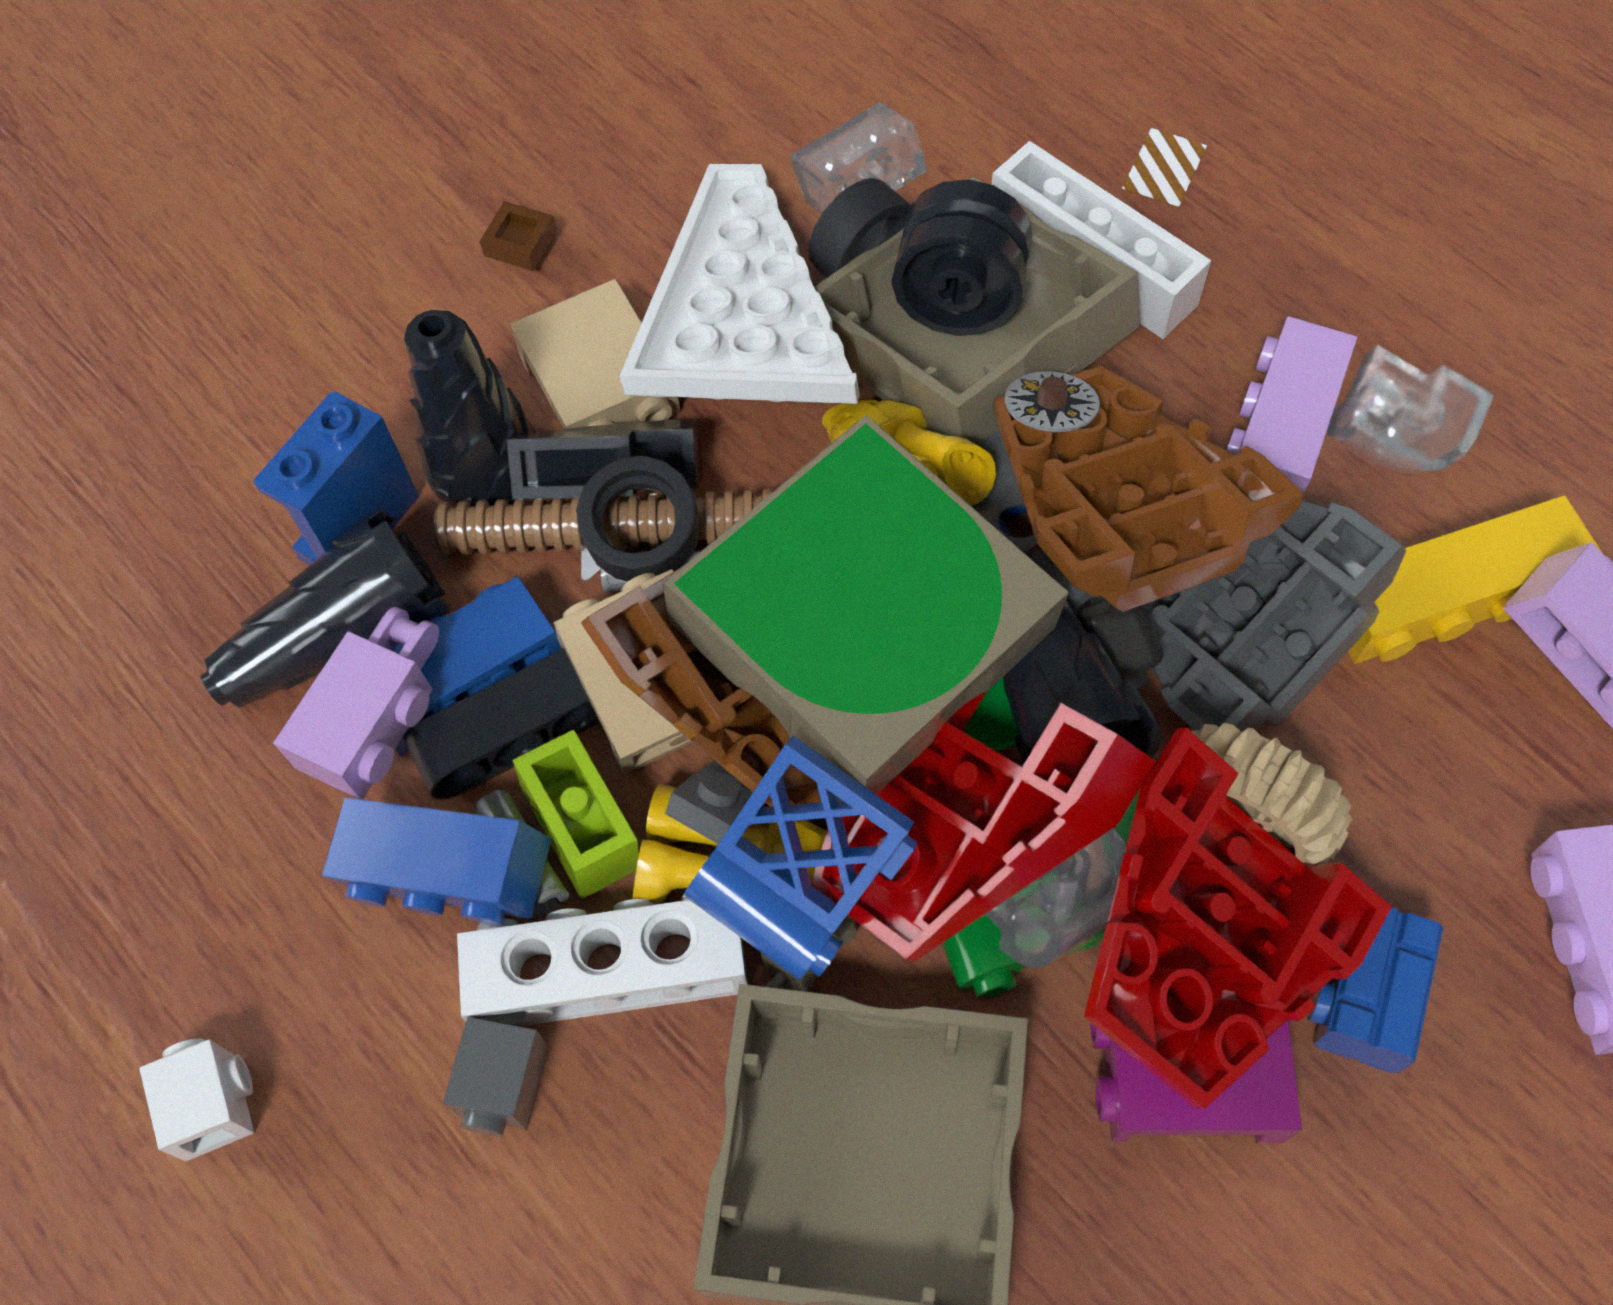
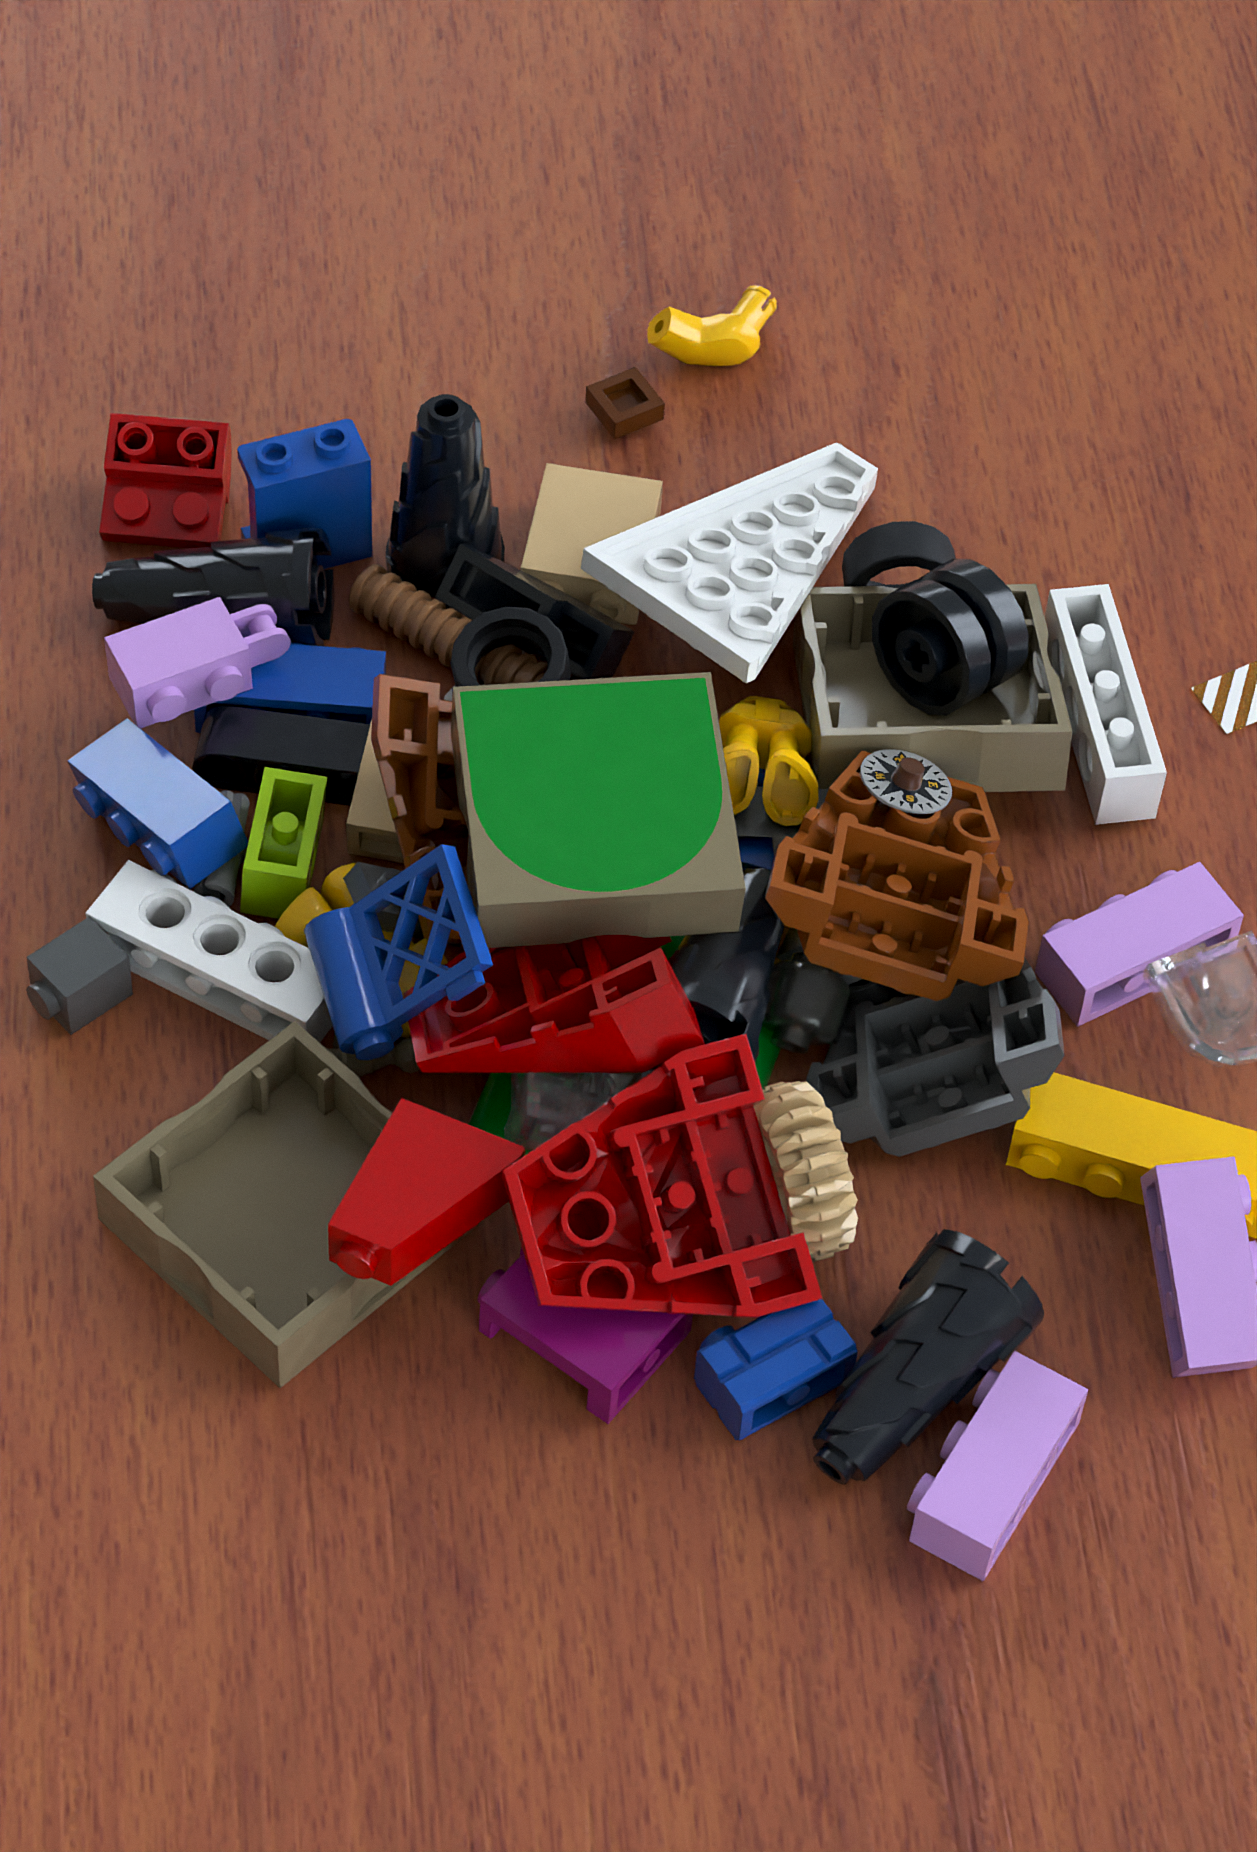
camera: 30 degrees right, 10 degrees down
clear brick [789,102,928,214] -> none
none -> red brick [99,413,232,548]
none -> red slope [328,1098,525,1286]
none -> yellow arm [647,285,777,366]
none -> black cone [812,1229,1044,1485]

